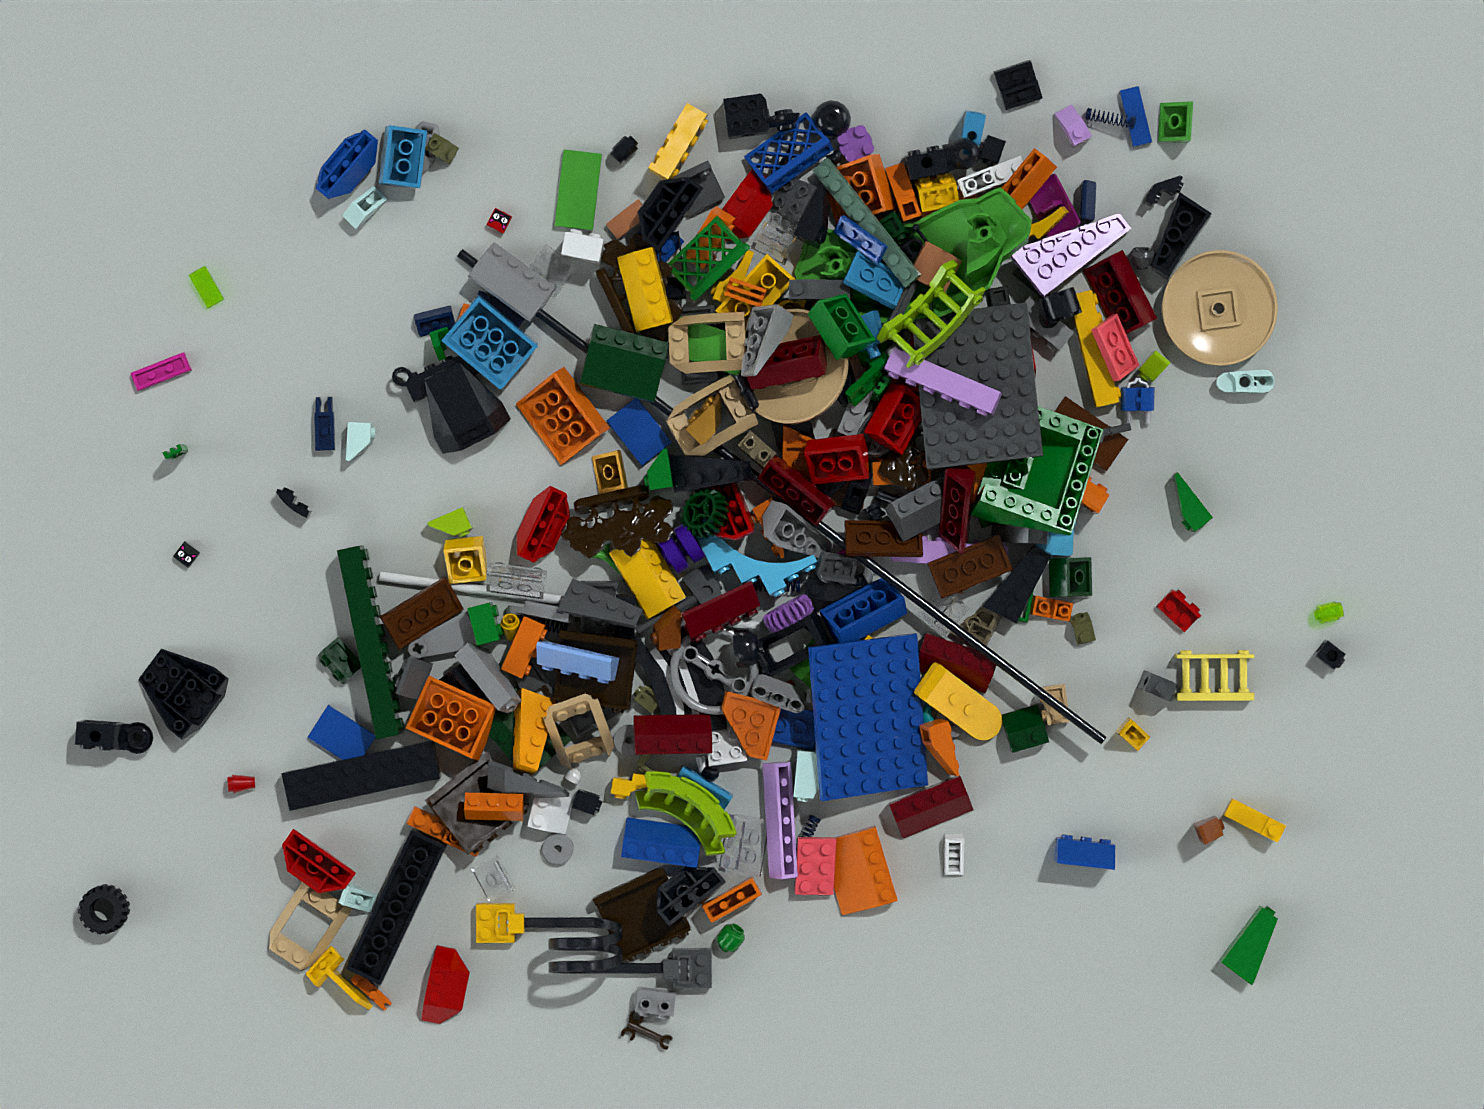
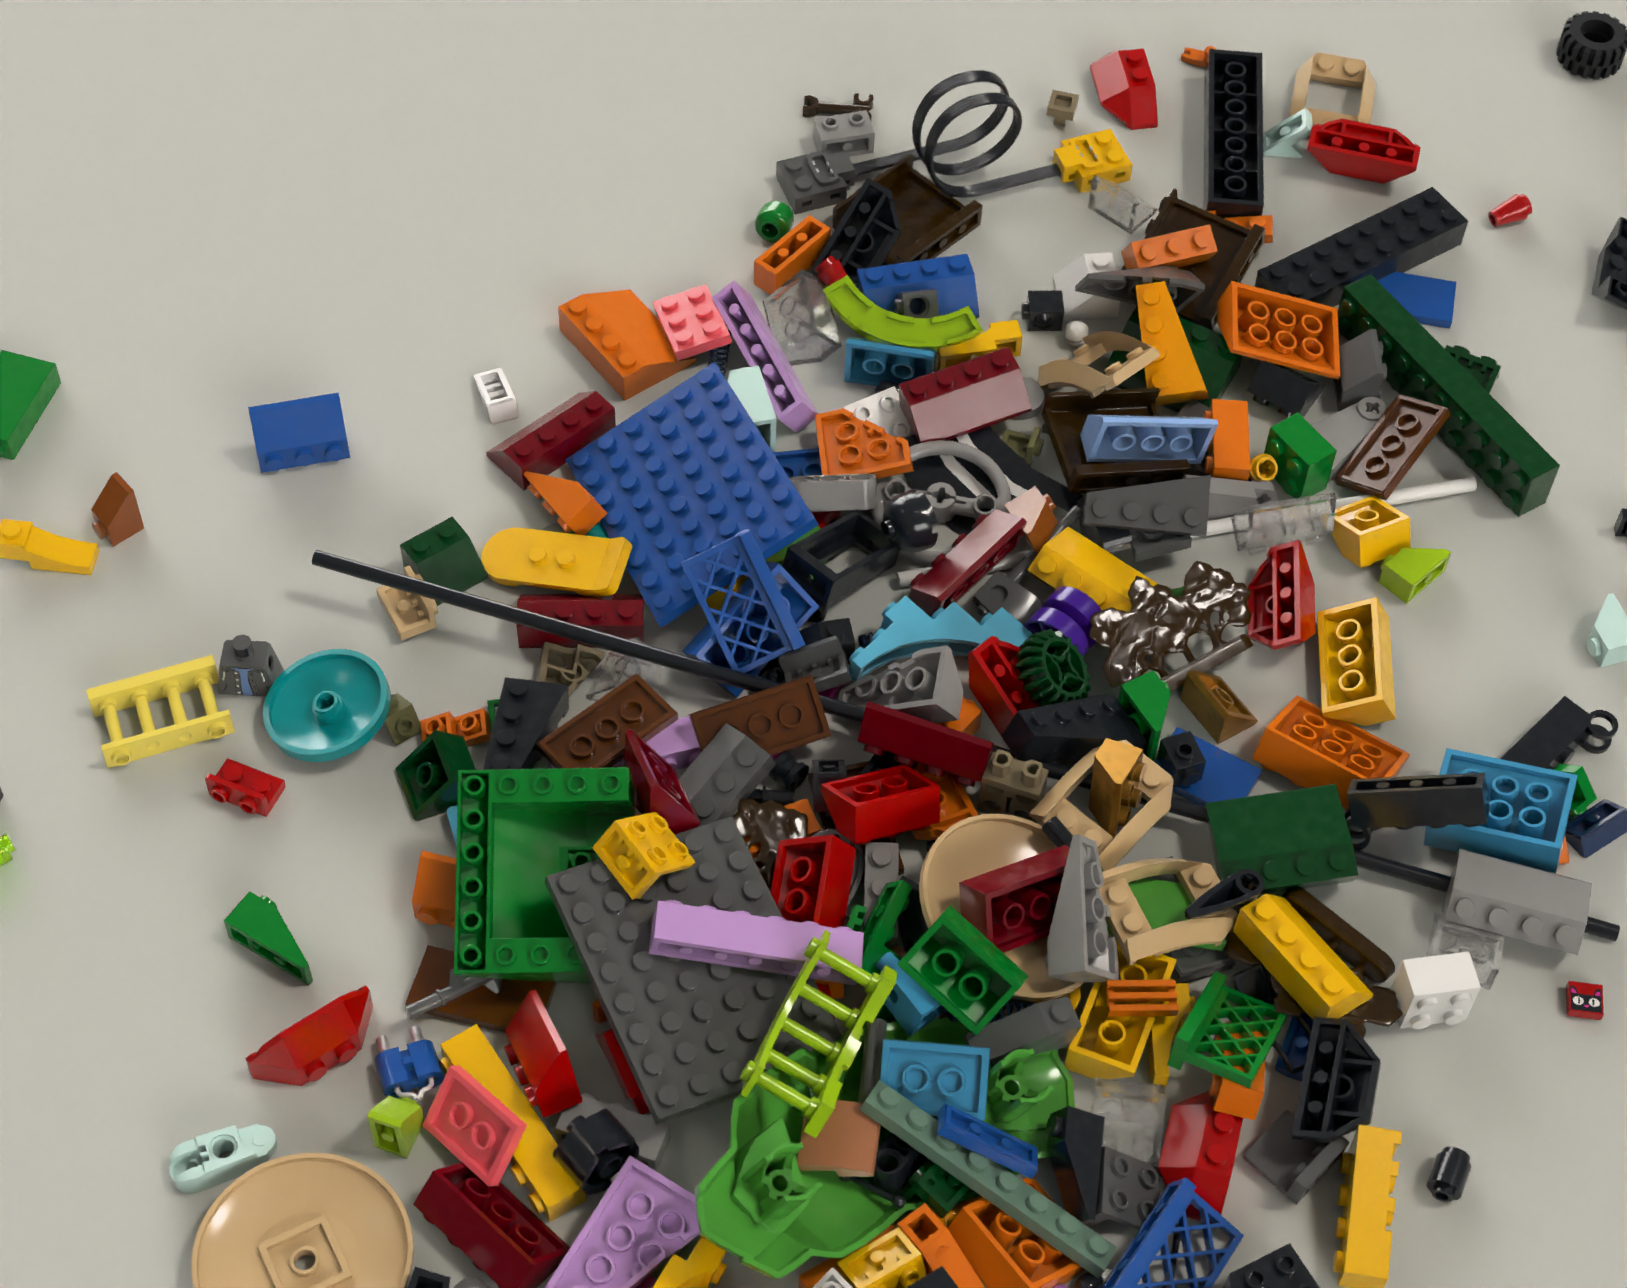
camera: 155 degrees right, 35 degrees down
yellow piece [305,946,373,1010] -> none
black wedge [425,362,511,454] -> none
light grey slope [454,643,522,713] -> none
light grey piece [543,833,574,864] -> none
bright green tile [555,149,602,231] -> none
nougat slope [606,199,642,239] -> none
medium lavender gear [763,595,814,633] -> none
pearl dark grey tile [988,285,1011,307] -> none
yellow slope [1115,717,1150,751] -> none
none -> red wedge [245,985,373,1086]
none -> teal dish [263,649,391,762]
none -> red slope [504,989,583,1118]
none -> yellow bracket [592,812,695,900]
none -> blue fence [680,529,806,673]
none -> red cone [814,255,847,286]
none -> dark grey brick [894,289,939,318]
none -> dark tan tile [1046,90,1079,126]
none -> black brick [1157,731,1206,787]
none -> black piece [1184,869,1264,919]
none -> yellow slope [1317,597,1396,726]
none -> black hinge [1344,773,1490,850]

